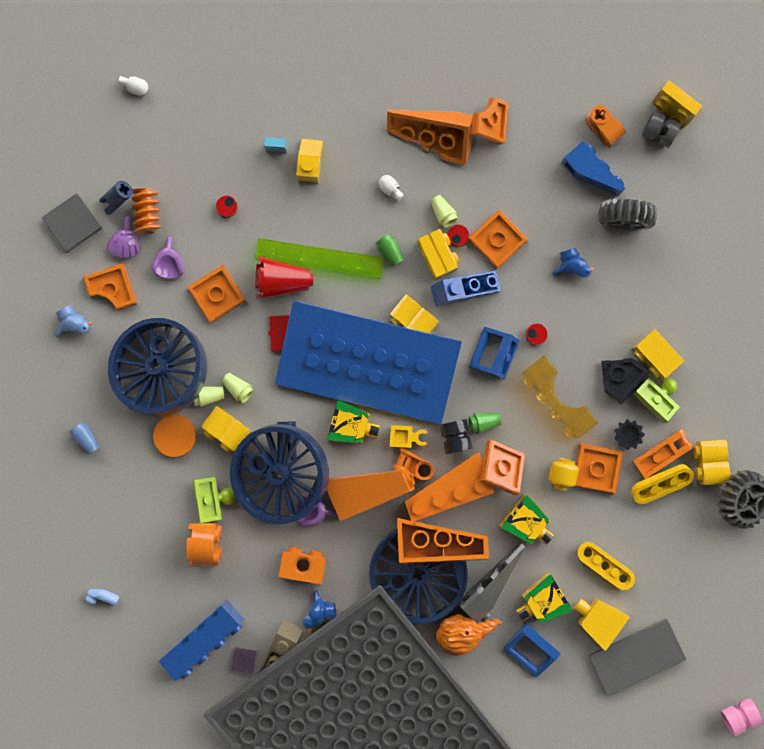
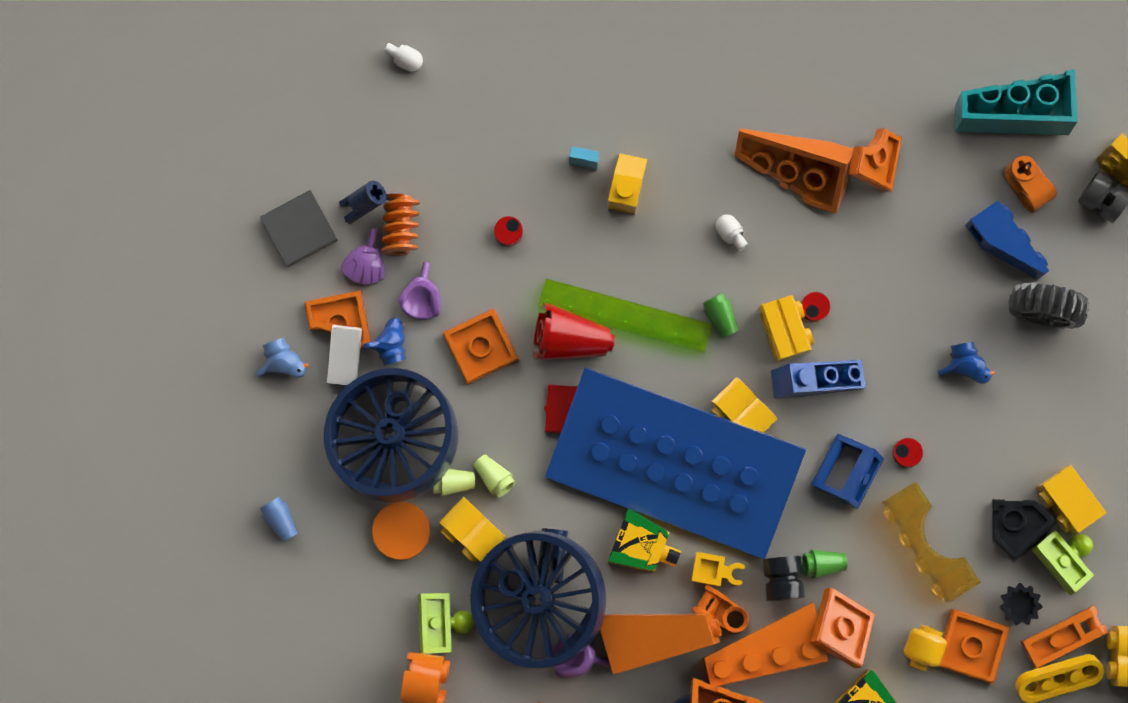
camera: 10 degrees right, 5 degrees down
yellowish green cone [430,195,458,228] -> none
orange tile [468,210,528,269] -> none
none -> white tile [327,325,362,385]
none -> blue animal [363,318,406,366]
none -> teal wedge [955,69,1078,135]

